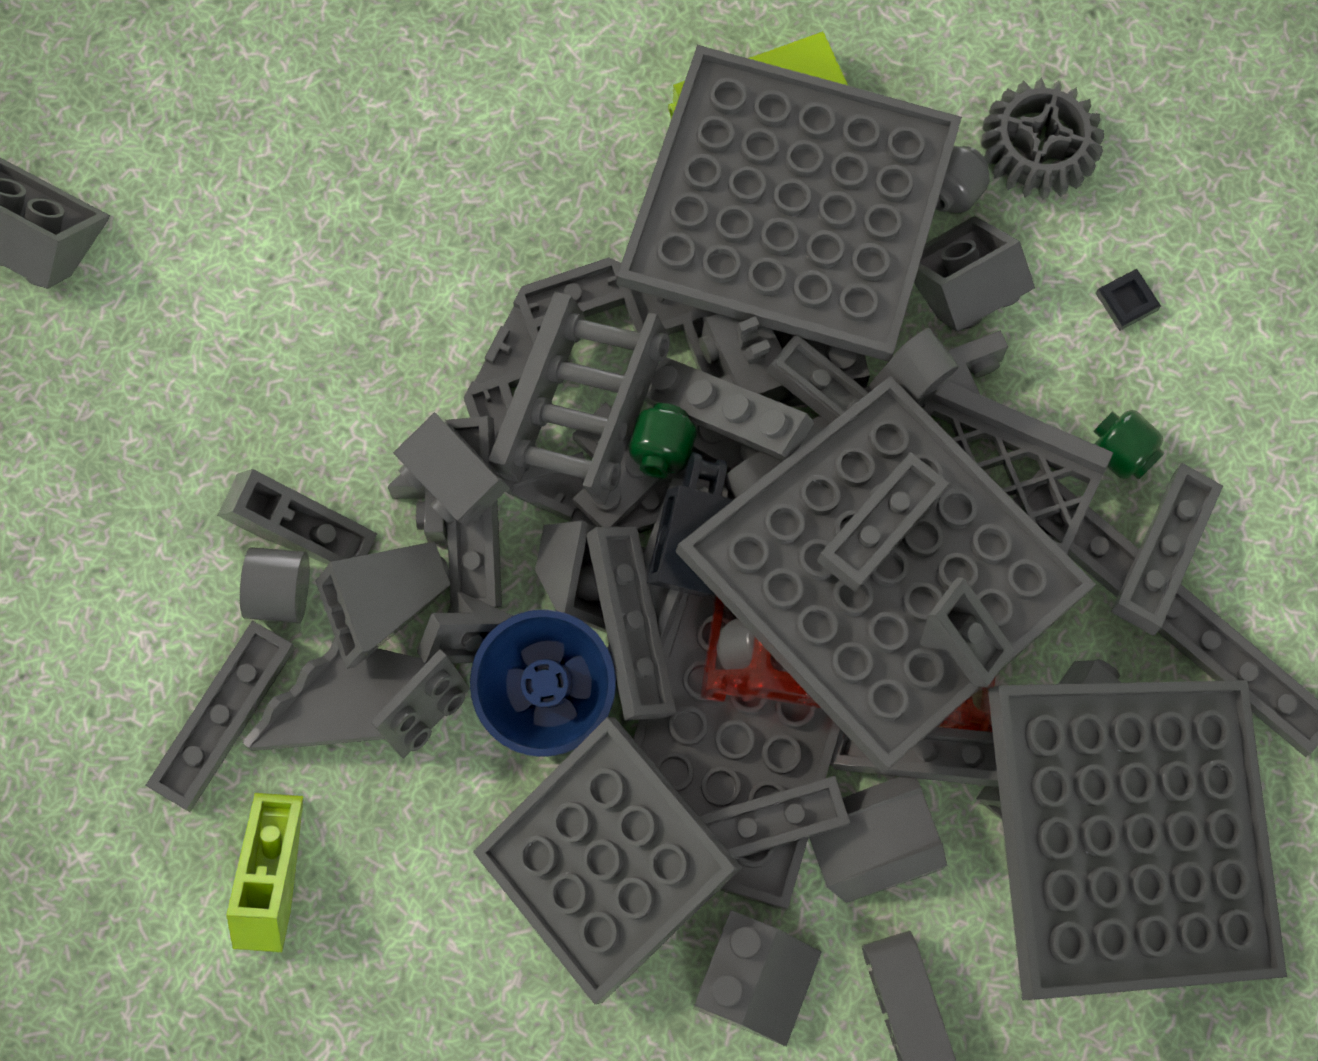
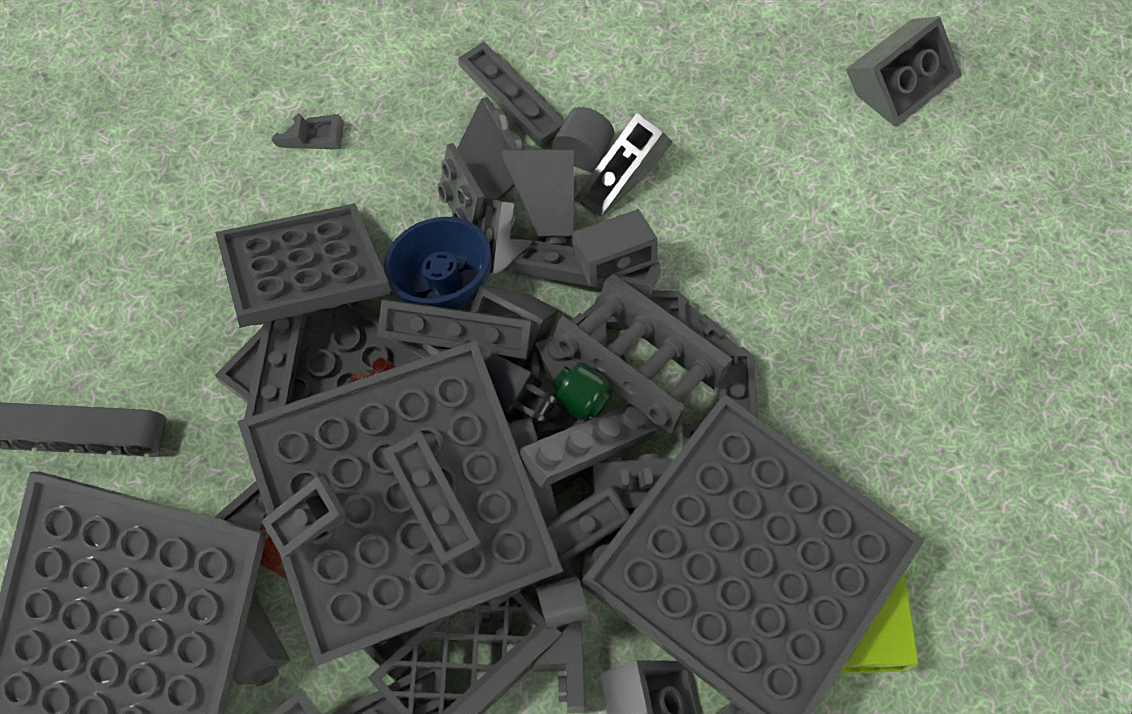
camera: 110 degrees right, 10 degrees down
lime slope [226,793,304,952] -> none
dark grey slope [693,910,822,1047] -> none
dark grey slope [809,777,947,903] -> none
none -> dark grey slope [272,113,344,150]

